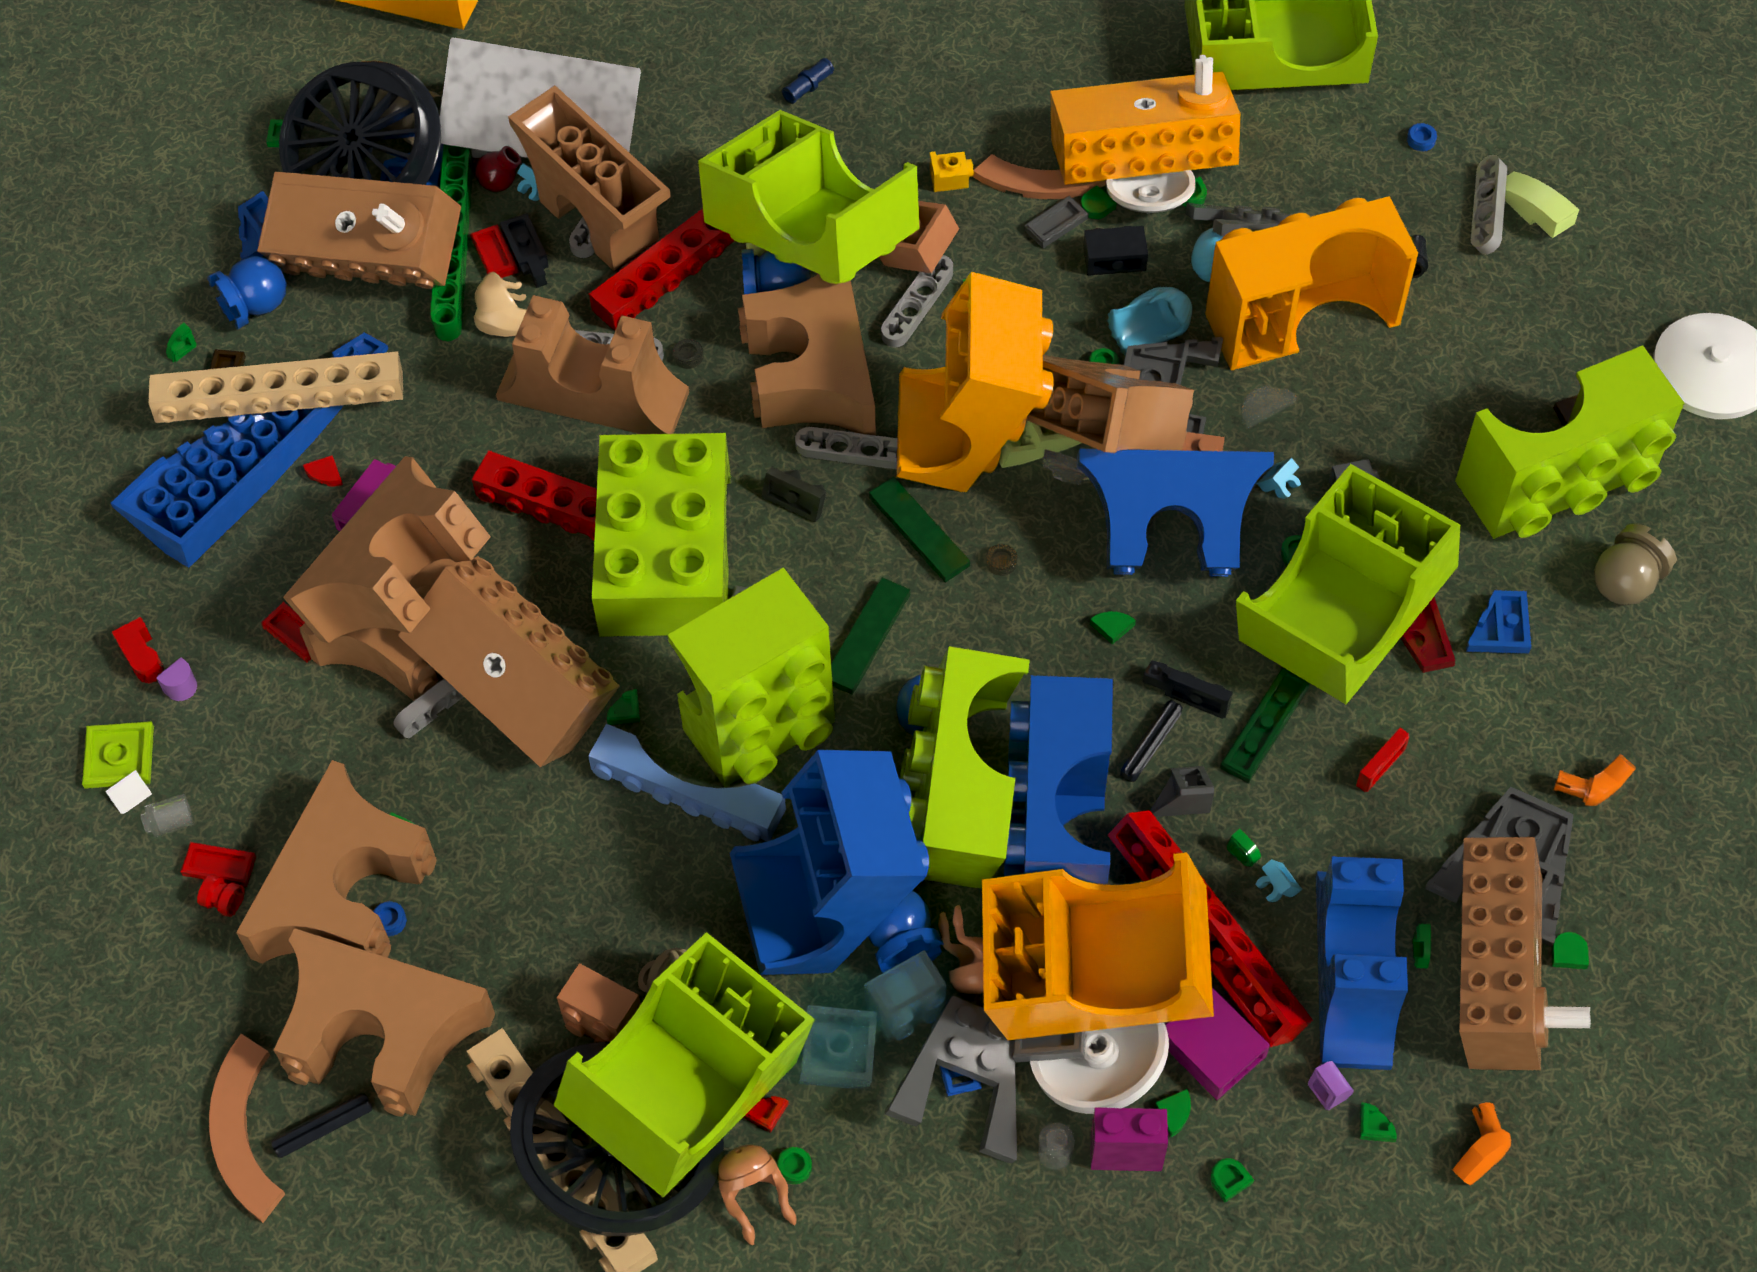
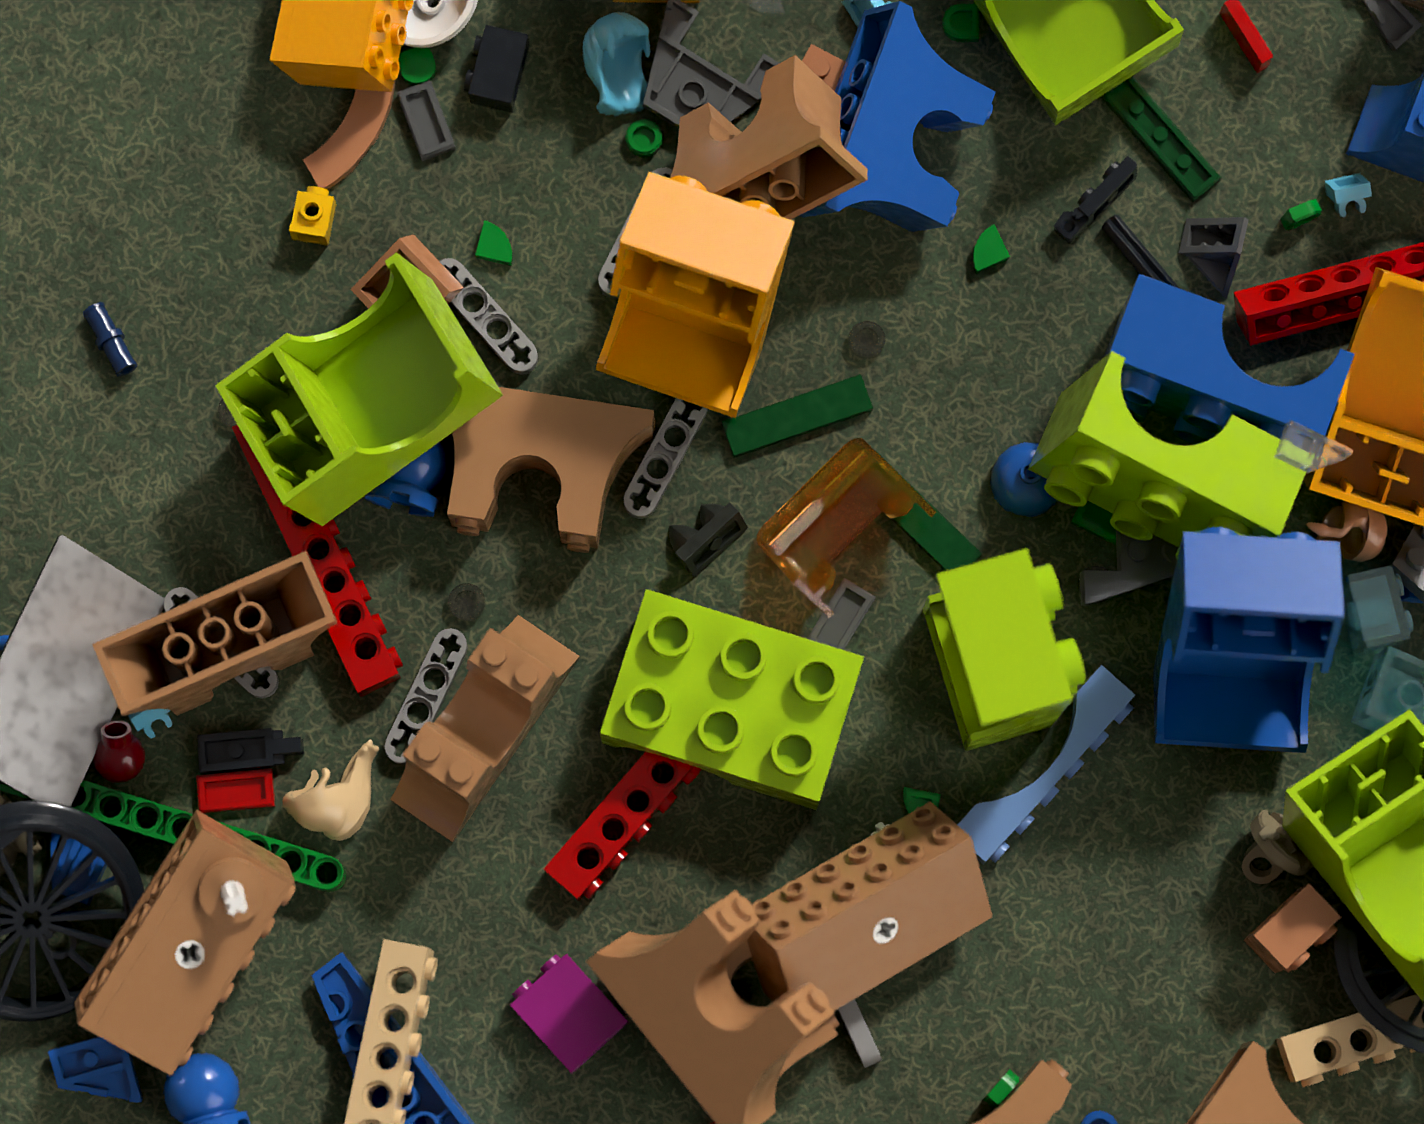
camera: 75 degrees left, 20 degrees up
red tile [303,455,343,487] -> none
none -> clear orange windscreen [756,438,937,618]
none -> clear tile [1274,420,1353,473]

